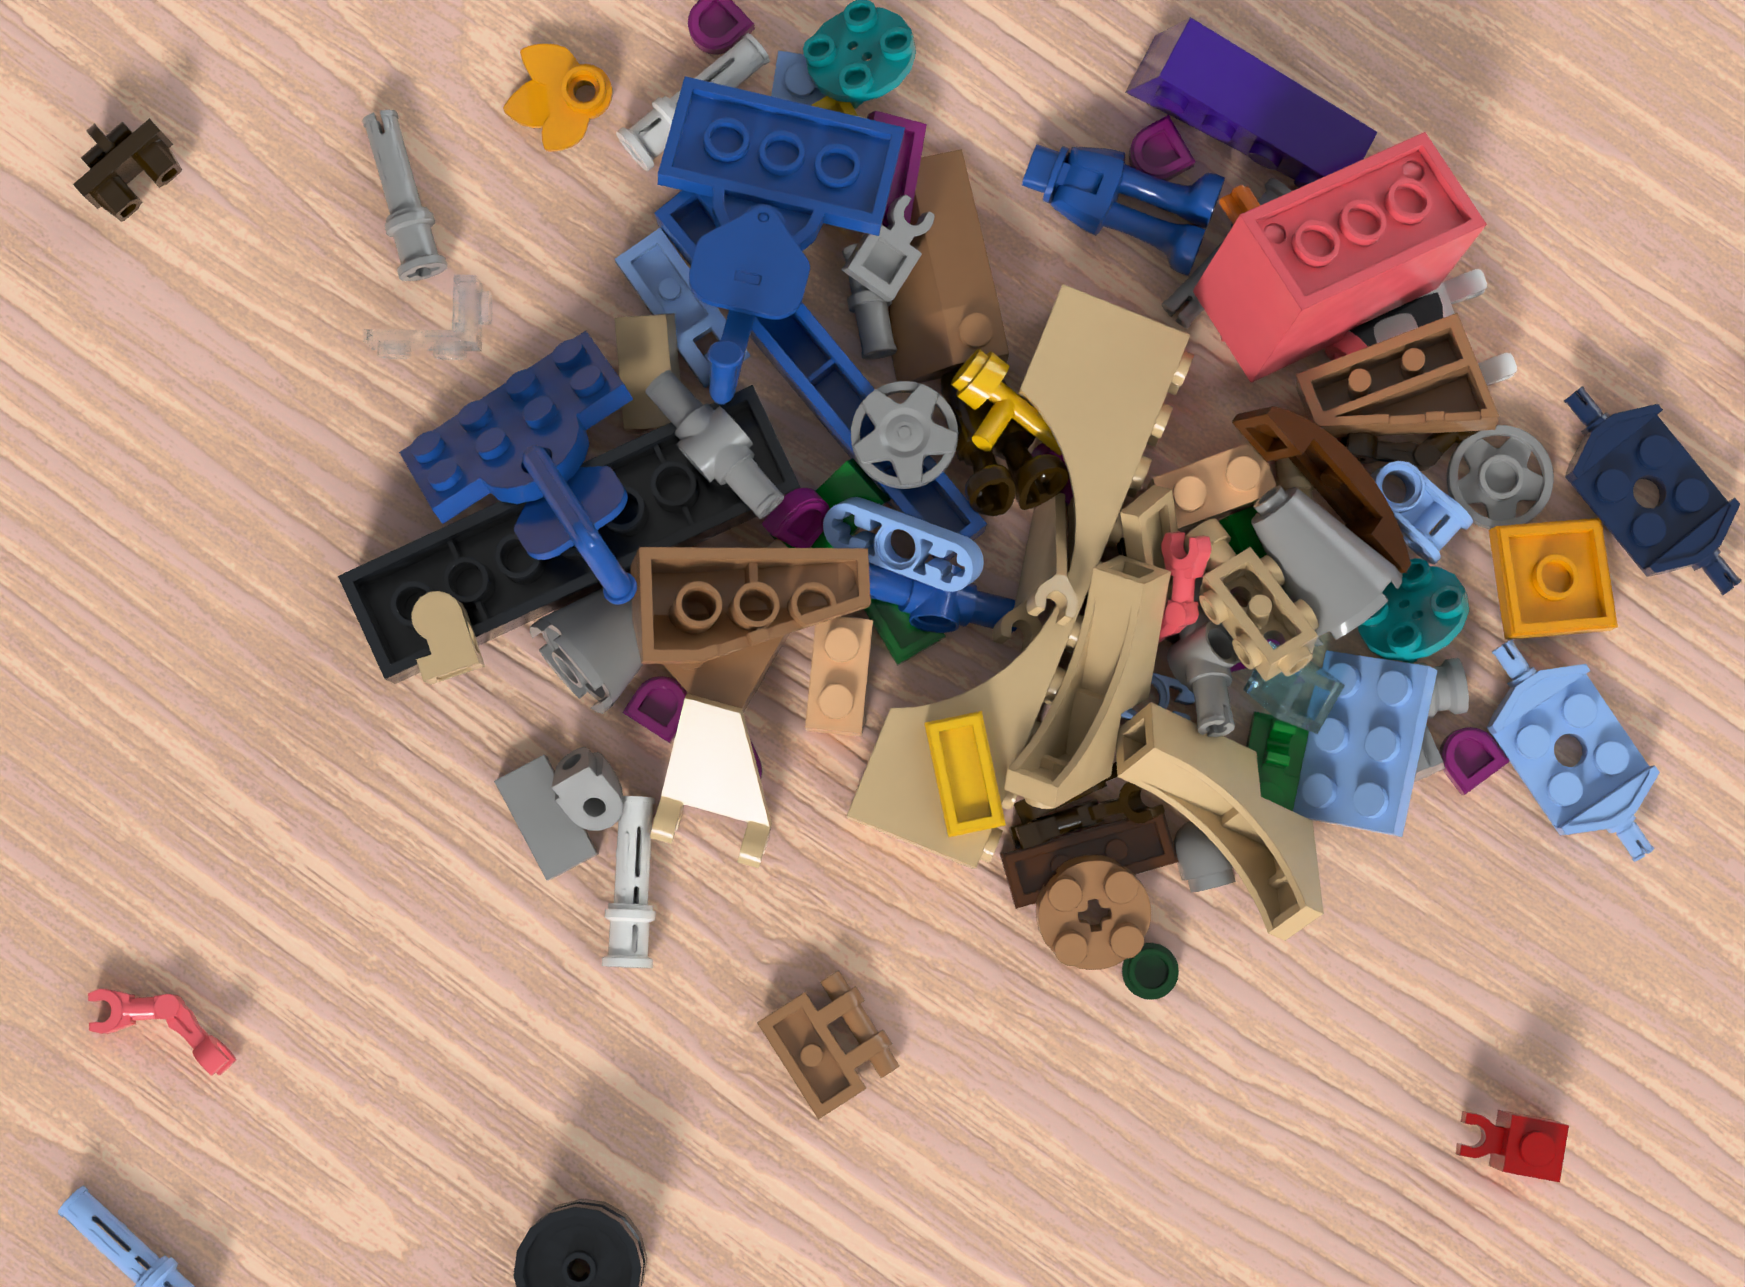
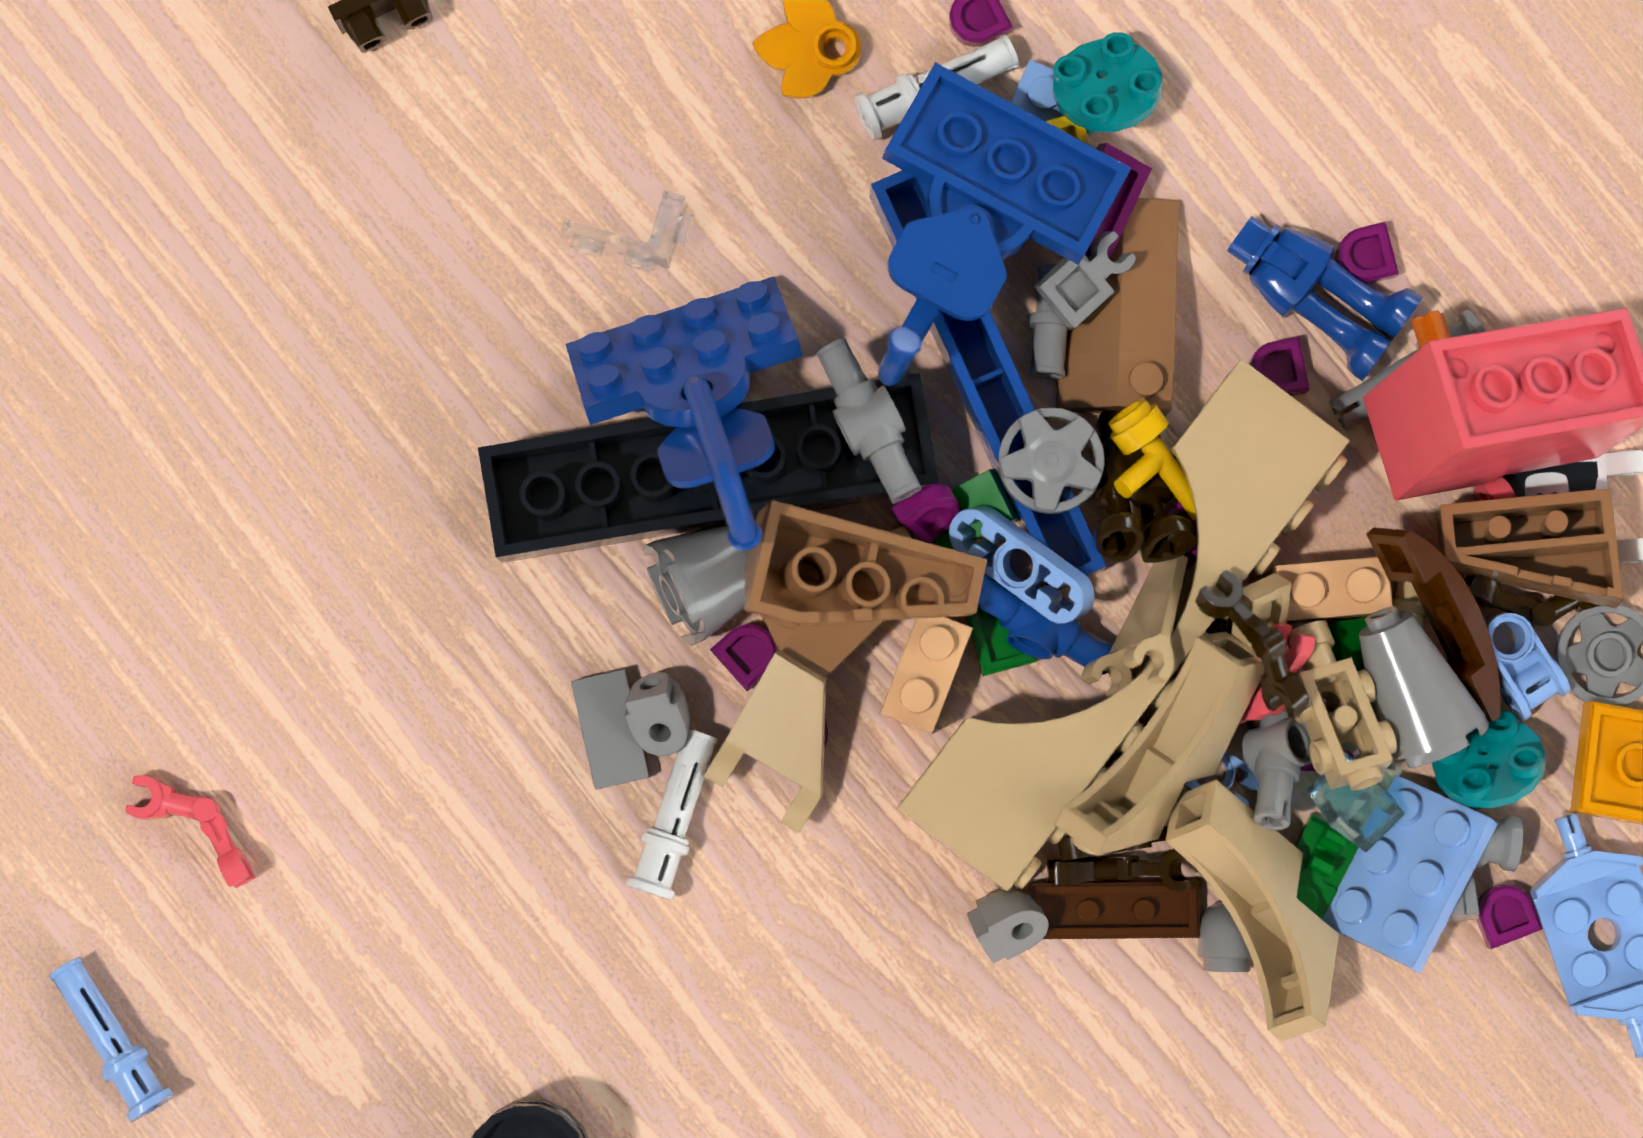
camera: 15 degrees right, 0 degrees up
light grey pin [362,110,447,281] -> none
tan leg [411,591,485,685] -> none
tan tile [614,313,680,430] -> none
light blue plate [615,228,750,388] -> none
medium nougat plate [757,970,900,1120] -> none
yellow tile [924,711,1006,838] -> none
medium nougat plate [1035,855,1151,970] -> none
dark green plate [1121,943,1179,1000] -> none
dark purple wedge [1125,17,1377,188] -> none
none -> light grey piece [967,890,1049,964]
none -> dark brown piece [1195,570,1310,719]
none -> magenta tile [1249,337,1310,396]

